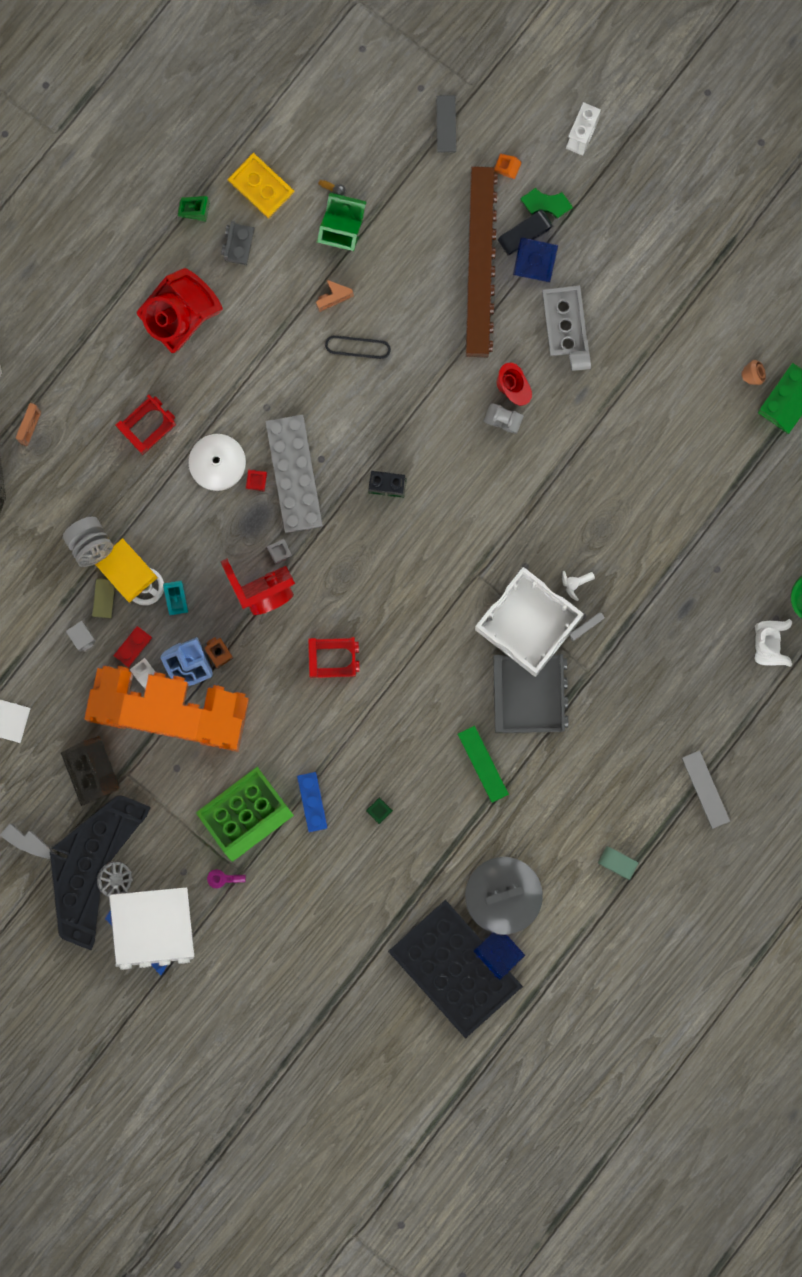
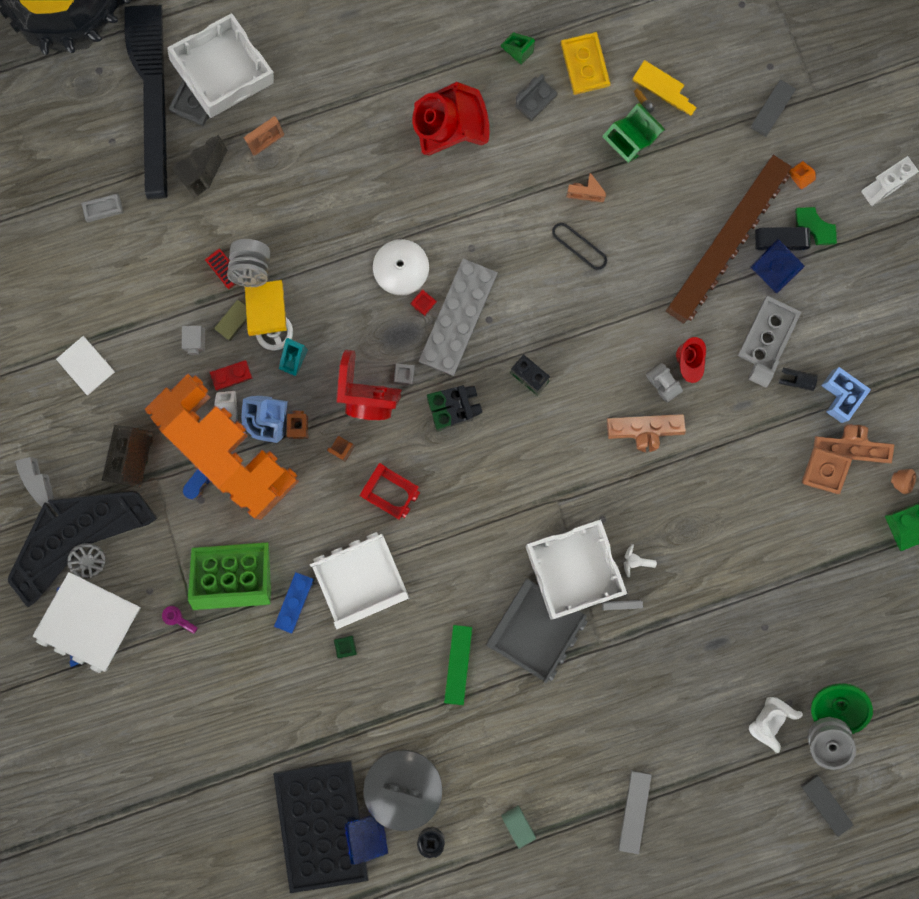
camera: 35 degrees right, 0 degrees up
red panel [115,394,176,455] -> none
none -> blue leg [183,469,210,500]
none -> tile [205,248,236,290]
none -> white panel [310,532,409,629]
none -> dark orange panel [327,436,355,462]
none -> black wheel [417,827,445,859]
none -> black hips [427,385,482,432]
none -> nougat plate [607,414,686,452]
none -> yellow piece [632,60,697,116]
none -> black hinge [778,367,818,391]
none -> nougat tile [801,447,853,494]
none -> nougat plate [814,424,894,464]
none -> light blue brick [821,367,871,423]

